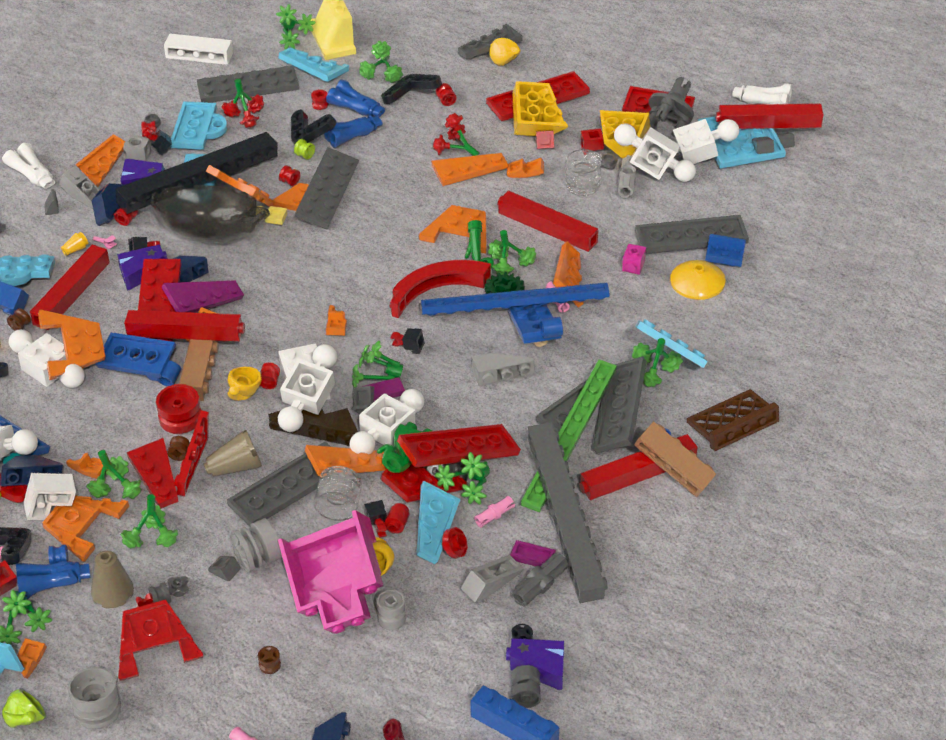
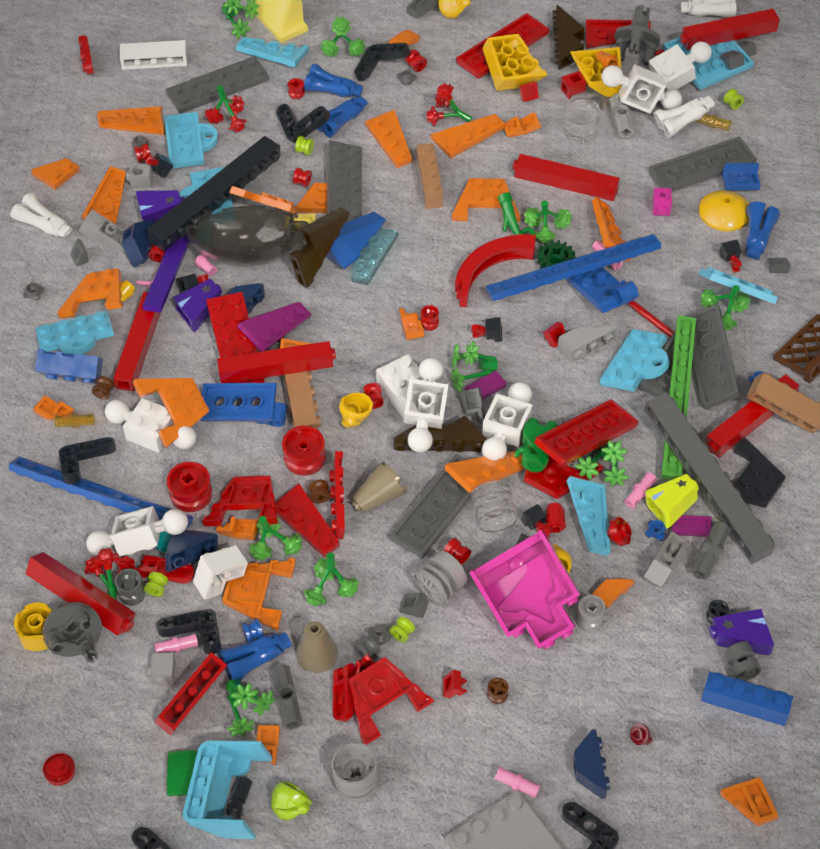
camera: 15 degrees left, 10 degrees up
none -> orange wing [31,158,80,190]
none -> orange wing [57,268,123,318]
none -> red plate [78,35,94,75]
none -> orange wing [97,106,166,135]
none -> dark purple tile [143,227,196,313]
none -> red wheel [167,462,212,512]
none -> bright pink pin [195,255,217,276]
none -> red wing [202,475,278,527]
none -> dark grey piece [272,664,303,730]
none -> dark brown slope [288,207,350,288]
none -> blue wedge [326,211,386,269]
none -> red plate [333,663,357,722]
none -> clear light blue wing [351,228,398,285]
none -> orange wing [365,109,412,168]
none -> orange slope [388,29,420,45]
none -> lime wheel [389,616,415,643]
none -> flat silver plate [397,69,417,85]
none -> medium nougat brick [417,143,443,209]
none -> red wheel [421,305,439,331]
none -> red wheel [443,538,471,565]
none -> red tile [443,669,467,699]
none -> red tile [543,321,566,348]
none -> dark brown slope [552,4,585,70]
none -> orange slope [592,579,635,608]
none -> orange cone [596,51,618,69]
none -> medium azure plate [600,329,669,392]
none -> red piece [627,301,675,337]
none -> neon yellow slope [645,474,699,528]
none -> blue plate [645,520,667,541]
none -> white piece [654,96,715,138]
none -> clear yellow pin [696,114,732,131]
none -> black piece [719,240,742,273]
none -> lime wheel [723,89,745,110]
none -> black wing [733,437,786,508]
none -> blue piece [746,201,780,260]
none -> dark grey slope [768,258,790,273]

